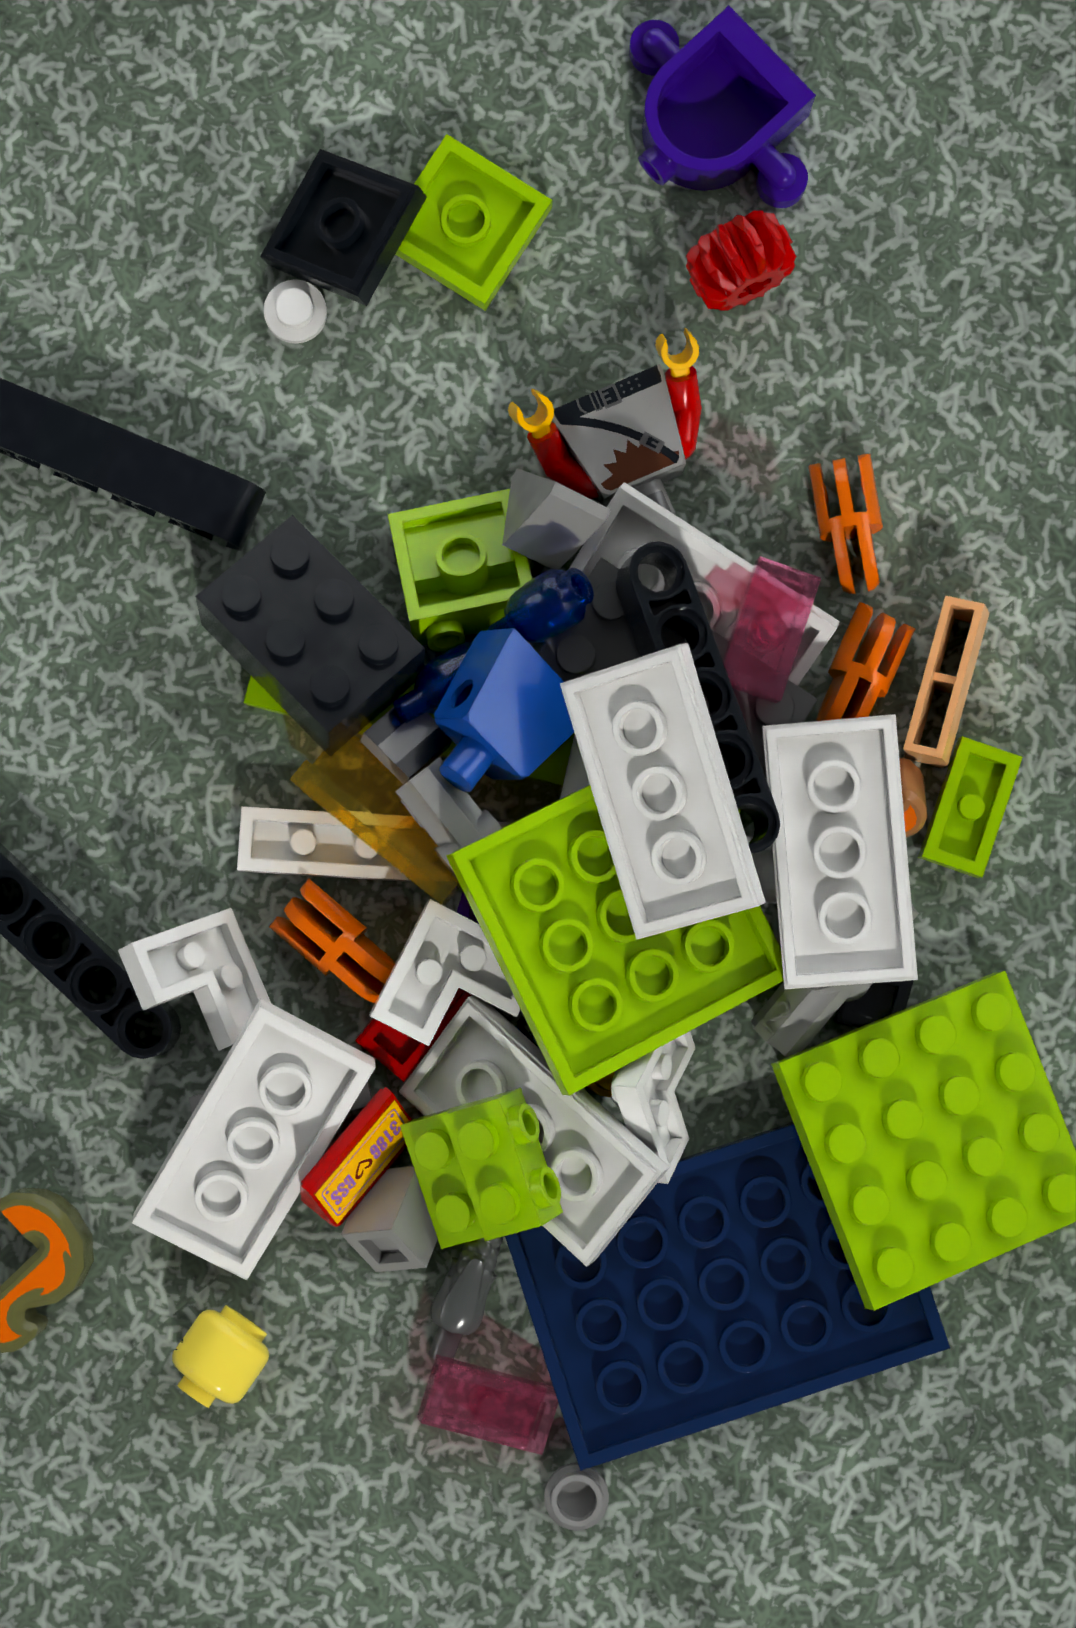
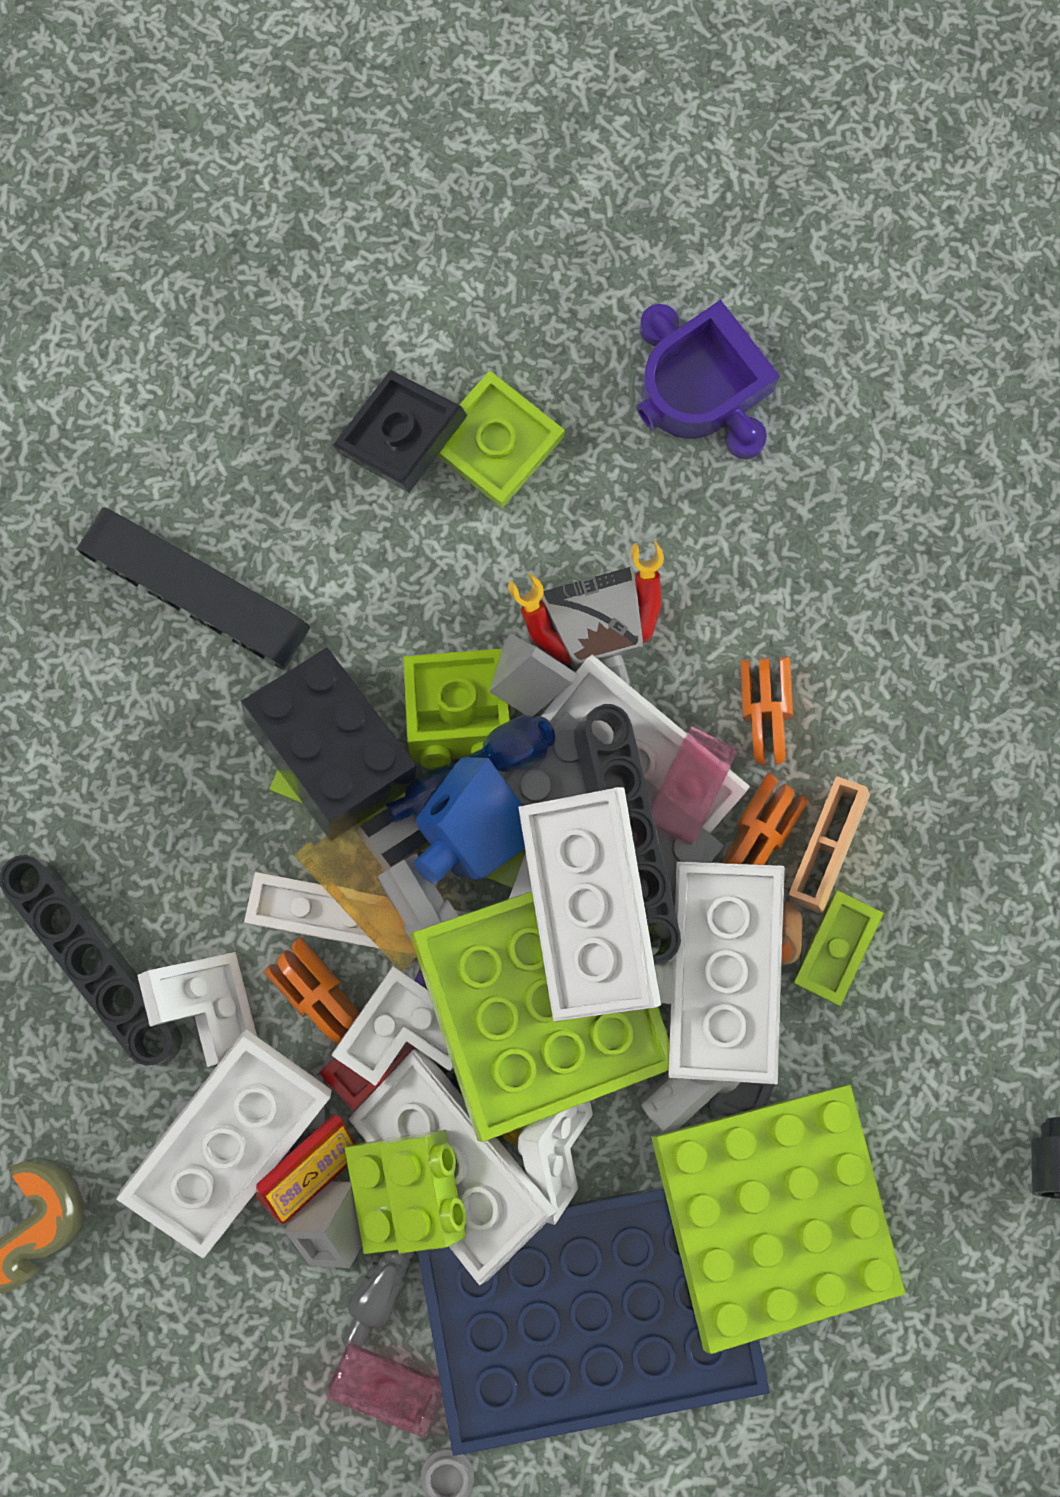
camera: 10 degrees right, 5 degrees down
light yellow head [172,1305,269,1408] -> none
white plate [264,279,327,344] -> none
red gear [686,210,797,311] -> none

